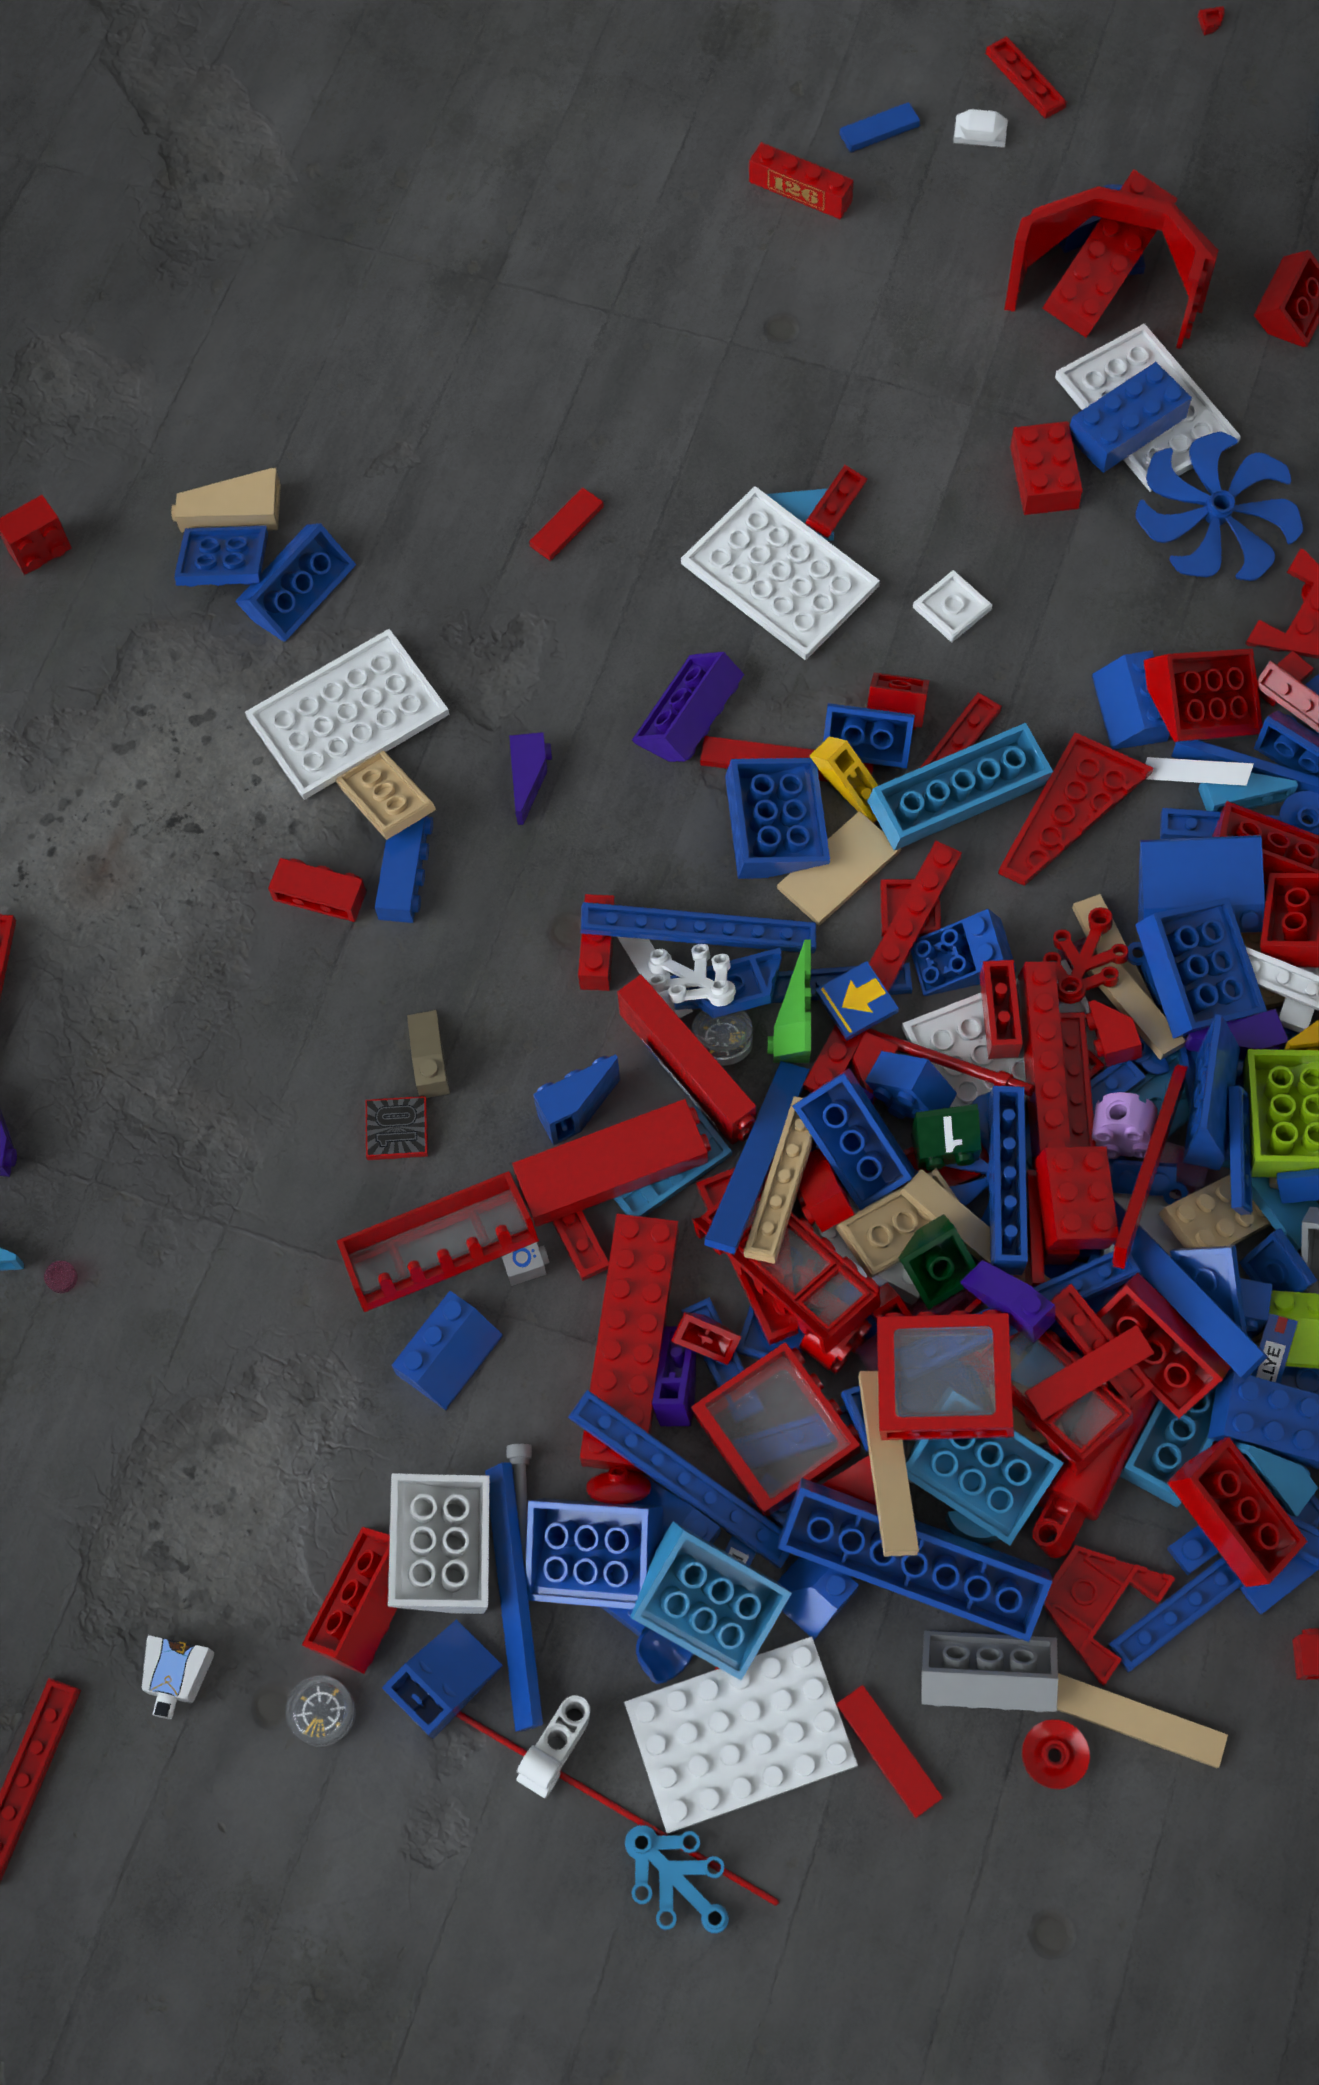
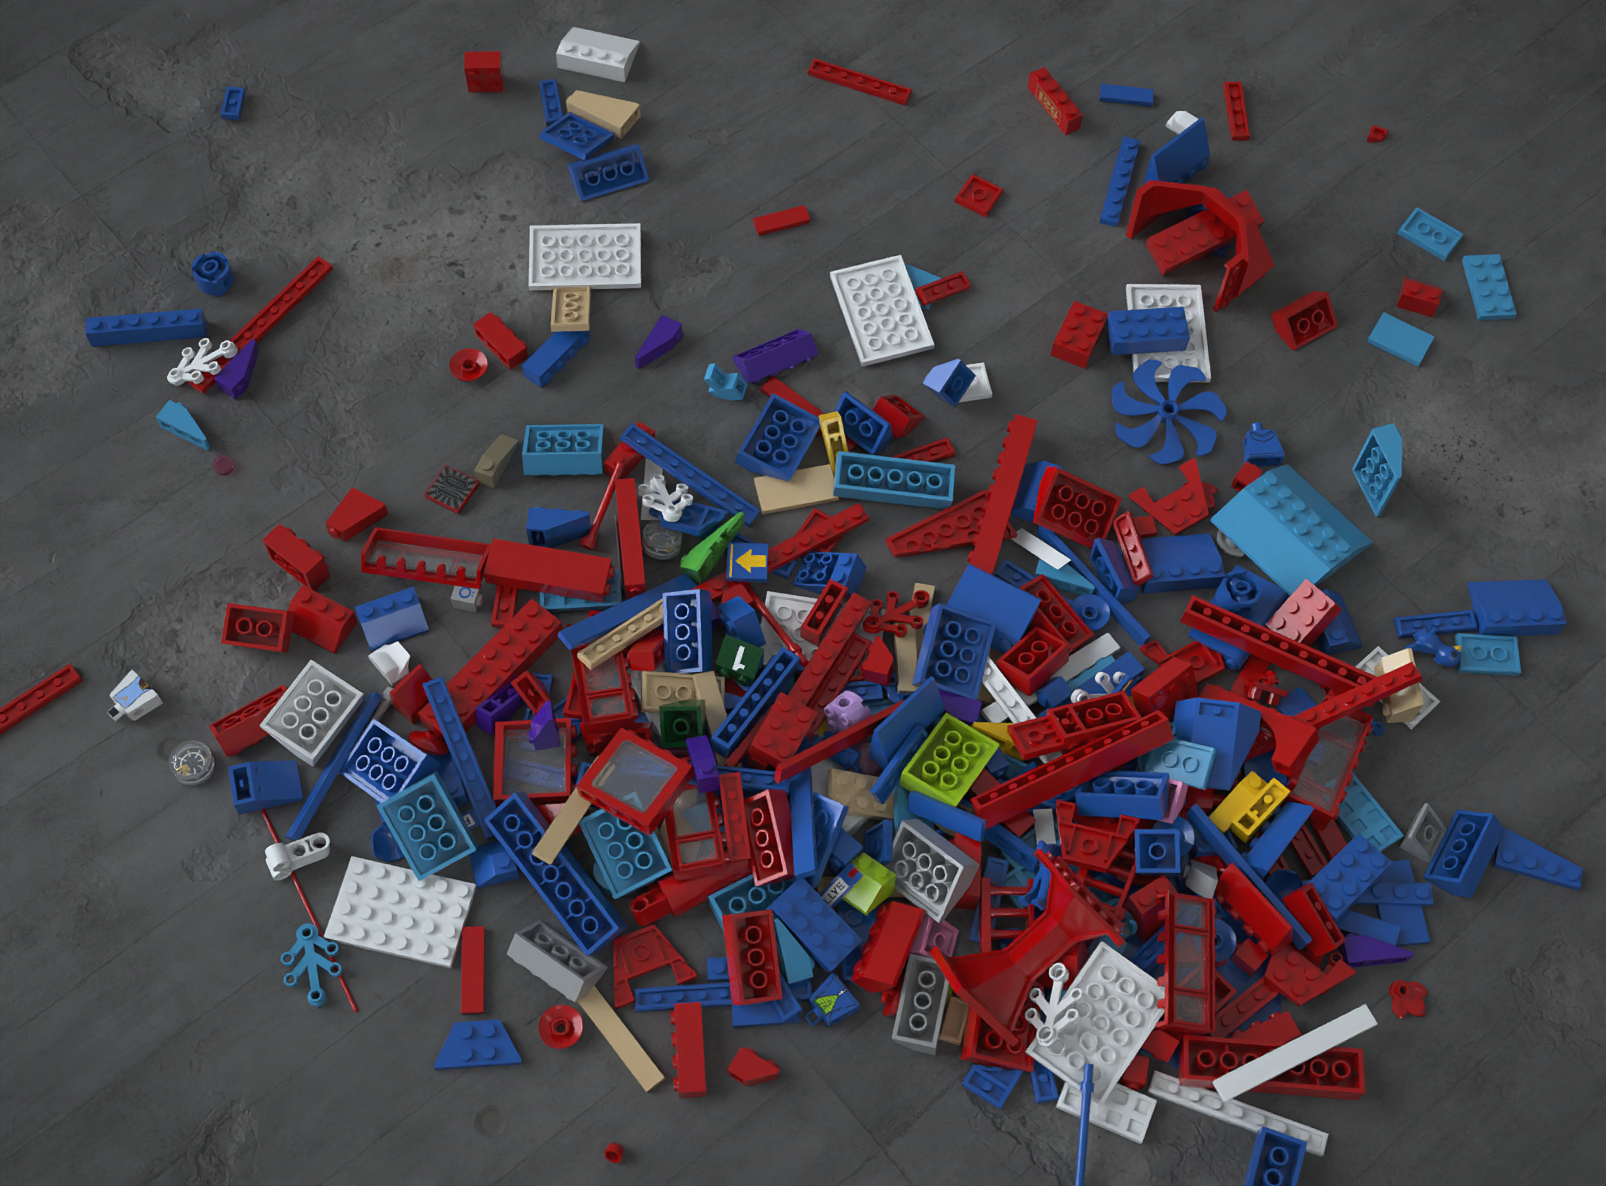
camera: 25 degrees right, 5 degrees down
red tile [1024,1325,1154,1421] -> none
none -> red brick [221,603,295,653]
none -> red brick [262,524,330,591]
none -> red slope [288,585,358,654]
none -> red slope [325,487,388,541]
none -> white slope [368,641,411,688]
none -> red slope [390,664,433,725]
none -> blue wing [434,1019,522,1070]
none -> red dish [449,348,488,382]
none -> dark azure slope [522,424,604,476]
none -> dark purple slope [528,700,561,750]
none -> blue tile [539,79,563,126]
none -> white slope [556,27,640,82]
none -> red piece [580,461,625,551]
none -> red hinge [604,1142,624,1163]
none -> red brick [670,1002,706,1098]
none -> dark azure brick [704,363,748,401]
none -> red tile [808,58,912,106]
none -> blue slope [923,359,976,407]
none -> red tile [955,174,1004,217]
none -> red brick [963,414,1038,575]
none -> blue plate [1099,136,1141,227]
none -> blue slope [1144,117,1210,184]

